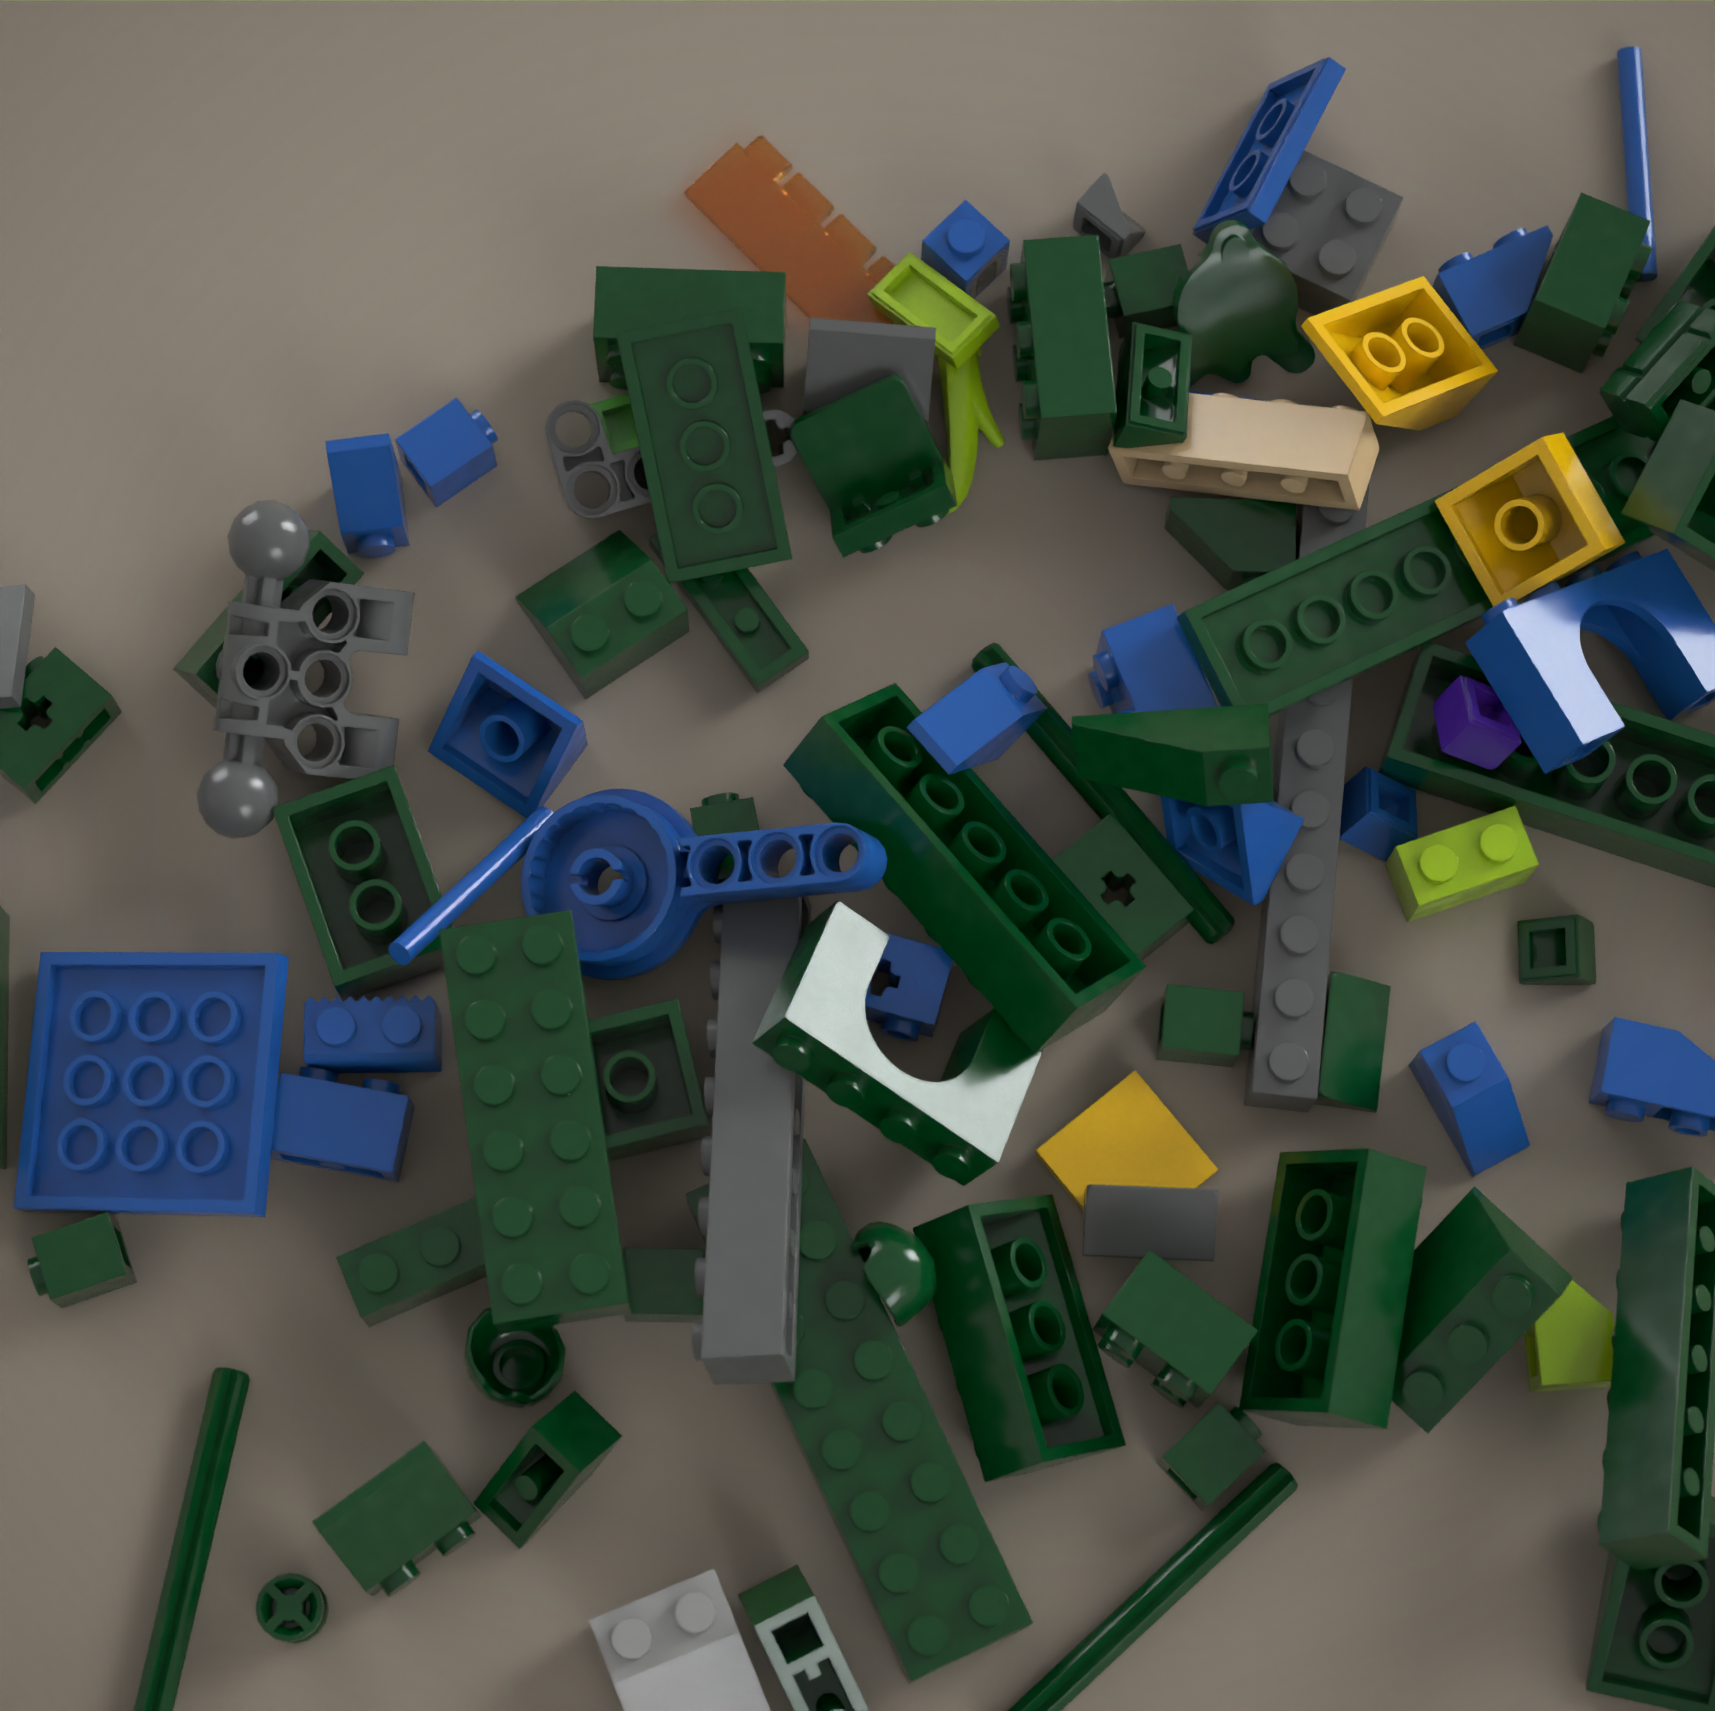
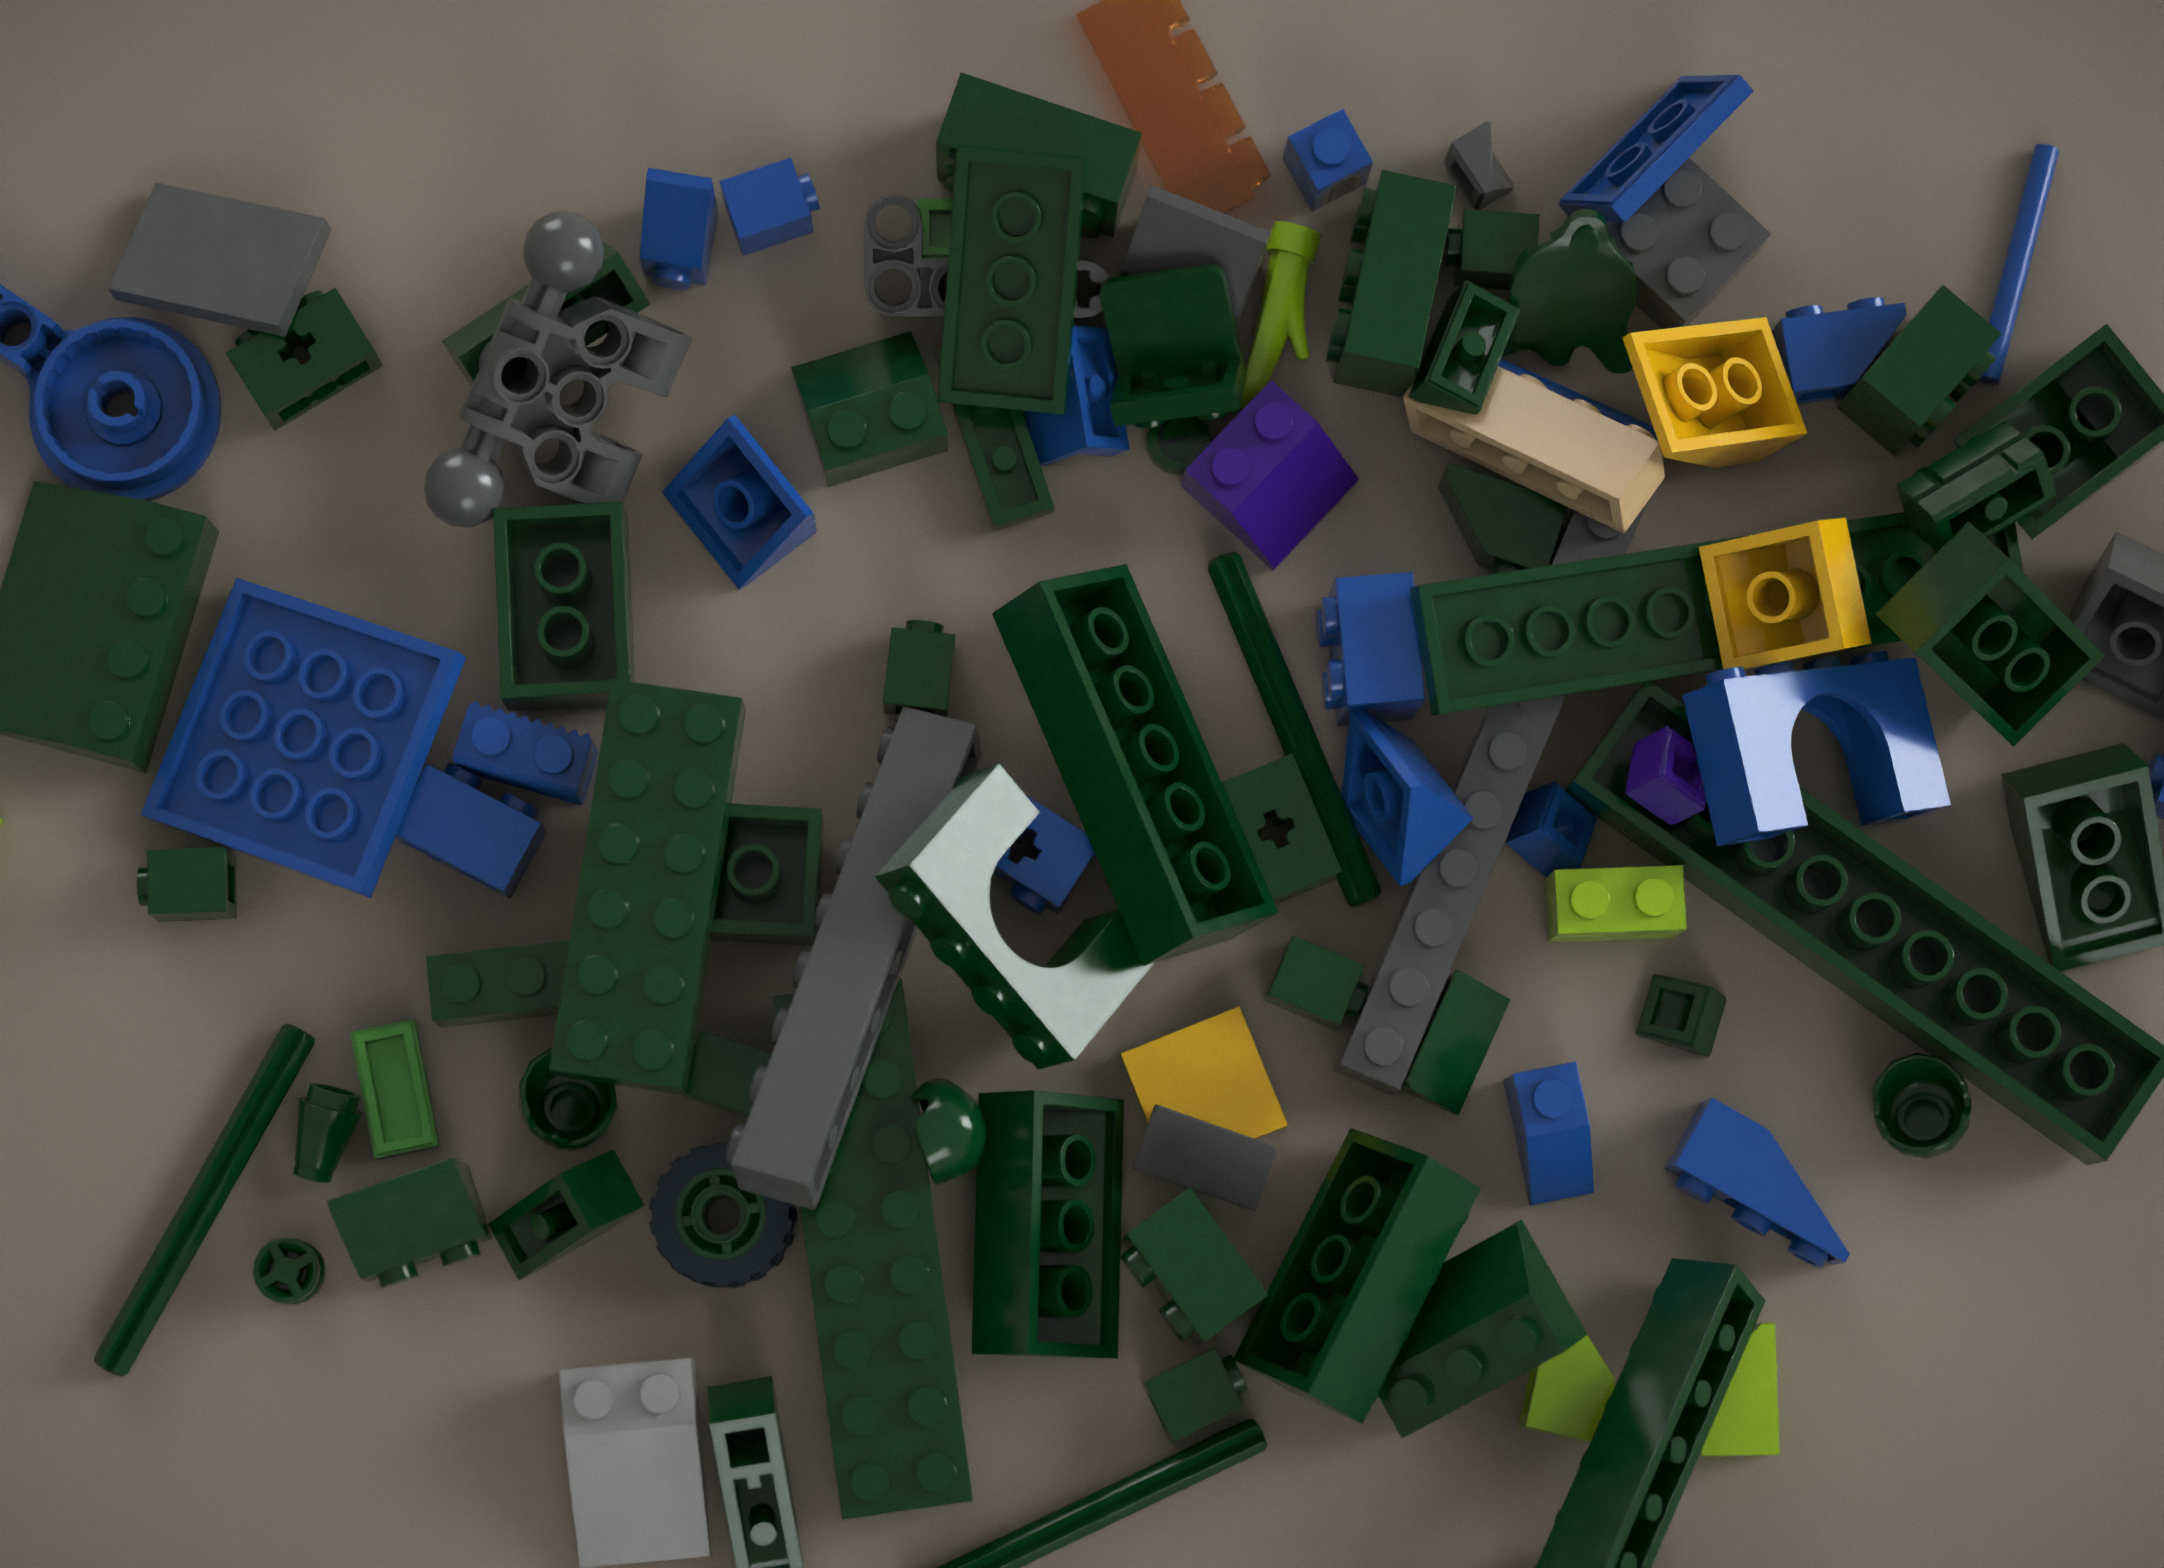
camera: 10 degrees right, 5 degrees up
blue bar [388,806,553,965] -> none
blue beam [521,789,887,981] -> none
lime tile [867,252,1000,370] -> none
blue slope [906,662,1047,775] -> none
dark green slope [1071,703,1274,806] -> none
none -> dark green cone [293,1083,363,1183]
none -> bright green tile [350,1019,441,1160]
none -> black wheel [649,1143,797,1288]
none -> blue panel [1024,325,1130,466]
none -> dark green tile [1146,416,1210,474]
none -> dark purple slope [1181,380,1359,571]

